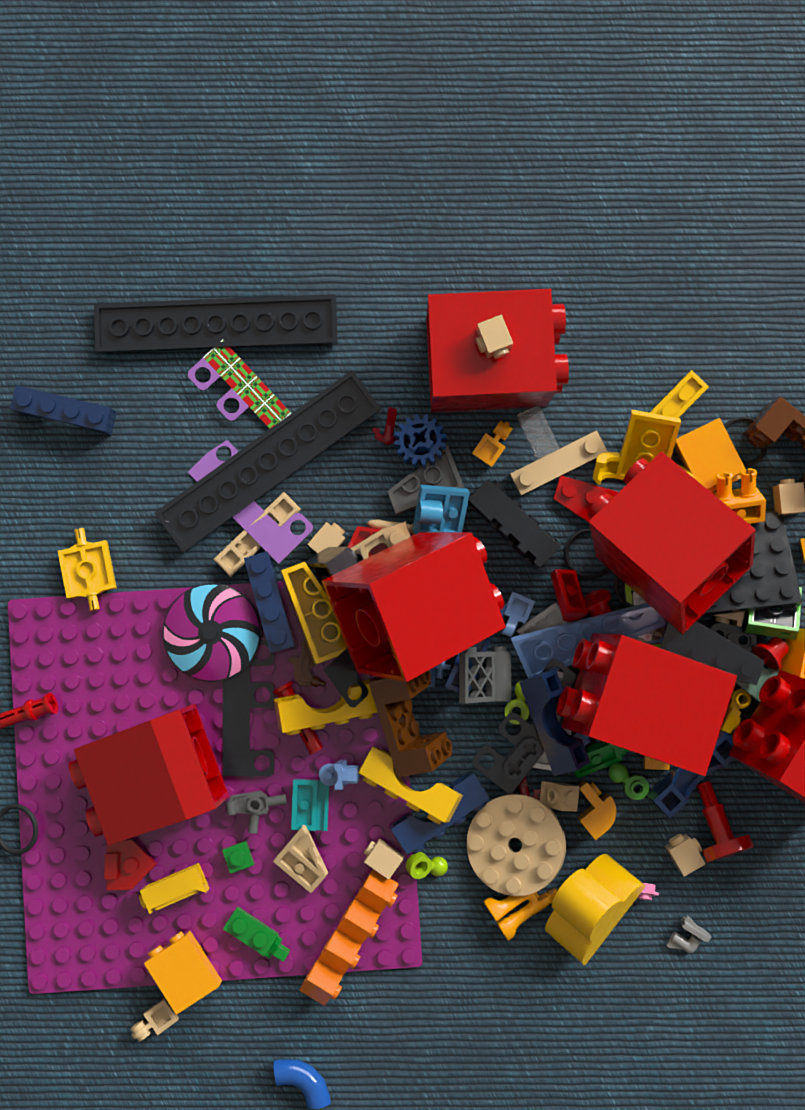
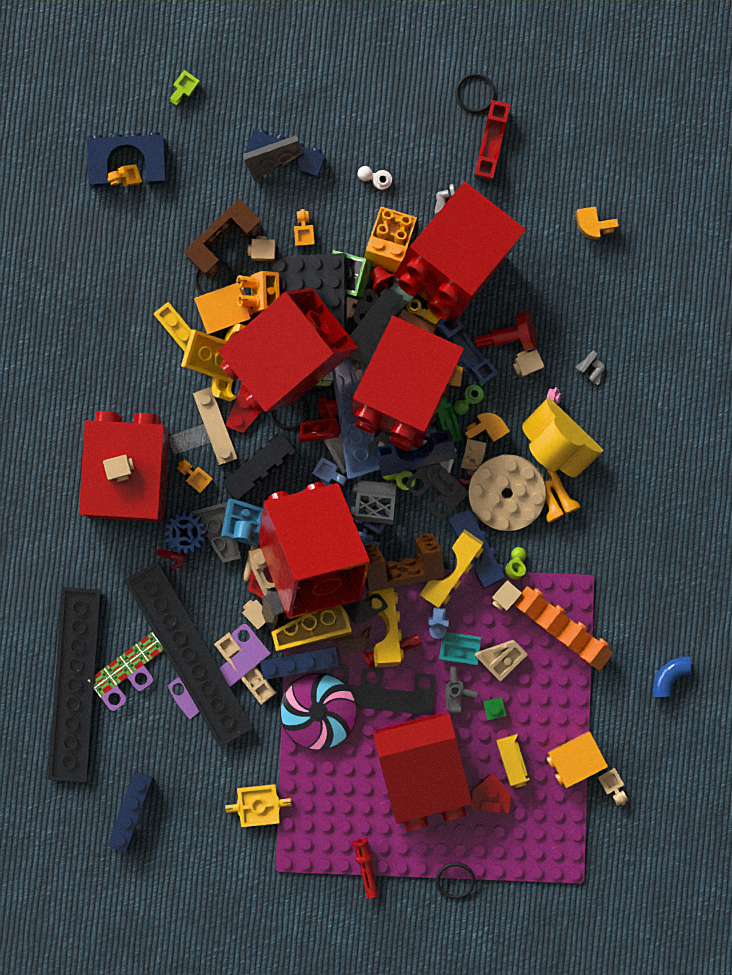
camera: 85 degrees left, 0 degrees up
green hinge [223,906,290,962] -> none

